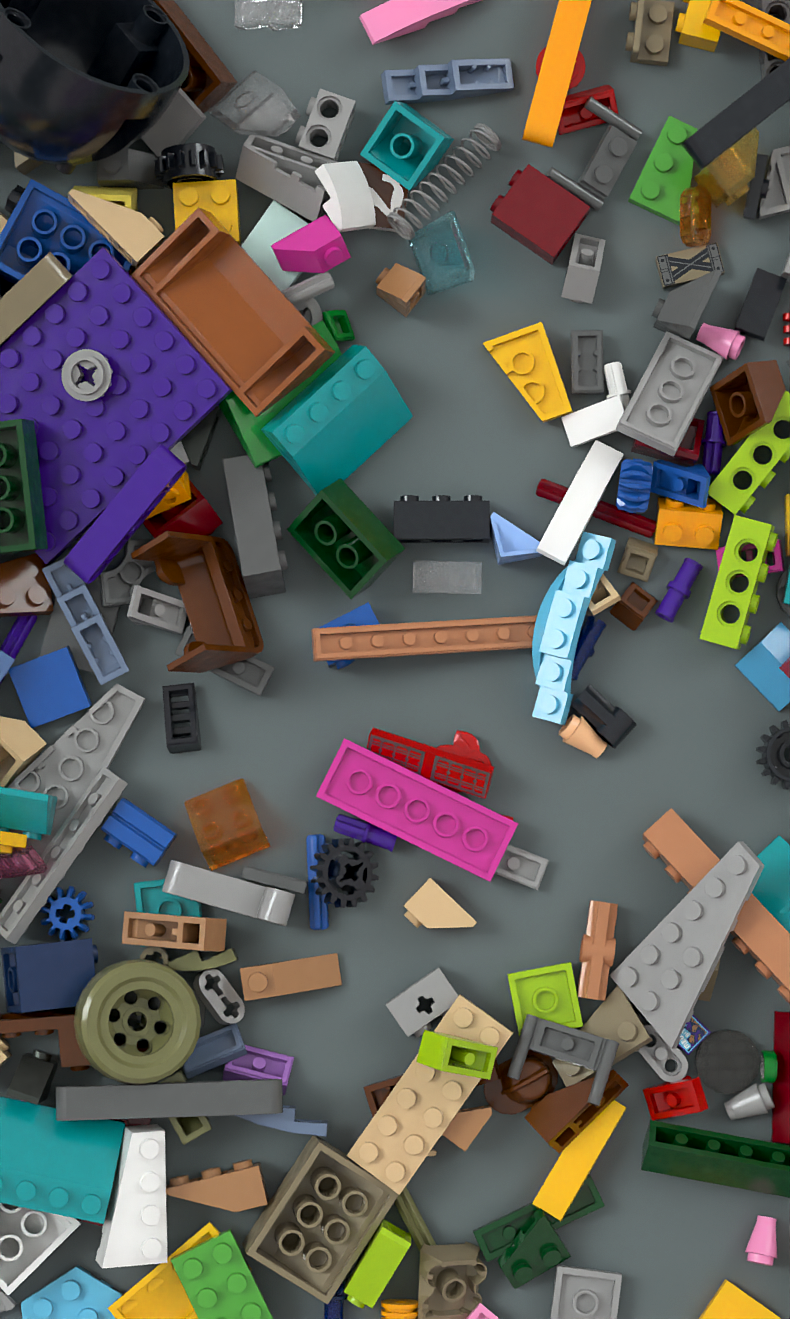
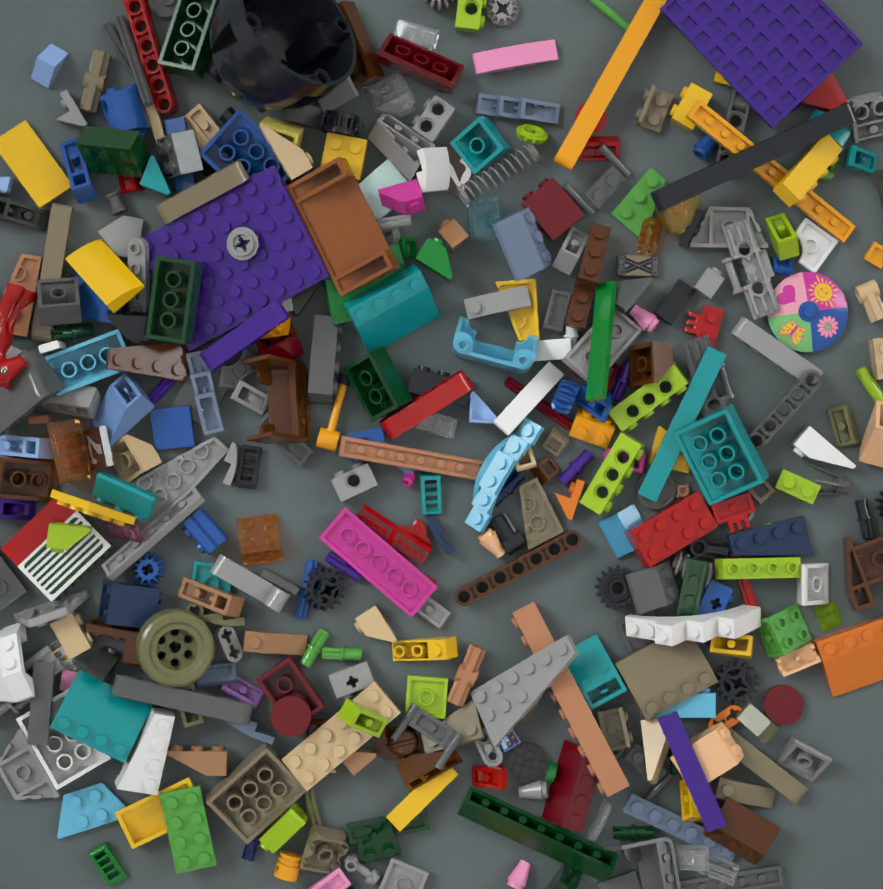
camera: 15 degrees right, 5 degrees up
none -> light grey slope [223,442,239,486]
none -> dark red brick [256,655,326,716]
none -> dark red tile [270,695,311,737]
none -> bright green axle [299,628,329,668]
none -> light orange piece [316,373,350,452]
none -> bright green axle [322,646,362,662]
none -> light grey brick [331,461,379,502]
none -> light grey bar [345,853,380,885]
none -> dark red slope [377,33,464,95]
none -> red beam [379,370,474,440]
none -> yellow slope [392,636,458,661]
none -> dark pink arm [396,466,416,487]
none -> green slope [415,237,453,283]
none -> teal slope [420,472,442,515]
none -> dark blue slope [428,515,454,556]
none -> medium azure windscreen [452,316,539,374]
none -> reddish brown beam [455,530,582,606]
none -> light grey slope [464,286,532,320]
none -> sand blue slope [492,207,552,281]
none -> lime gear [516,124,548,145]
none -> dark tan wing [519,477,564,550]
none -> orange slope [554,479,585,520]
none -> reddish brown bracket [564,223,611,331]
none -> green tile [585,281,617,402]
none -> blue cone [693,134,717,160]

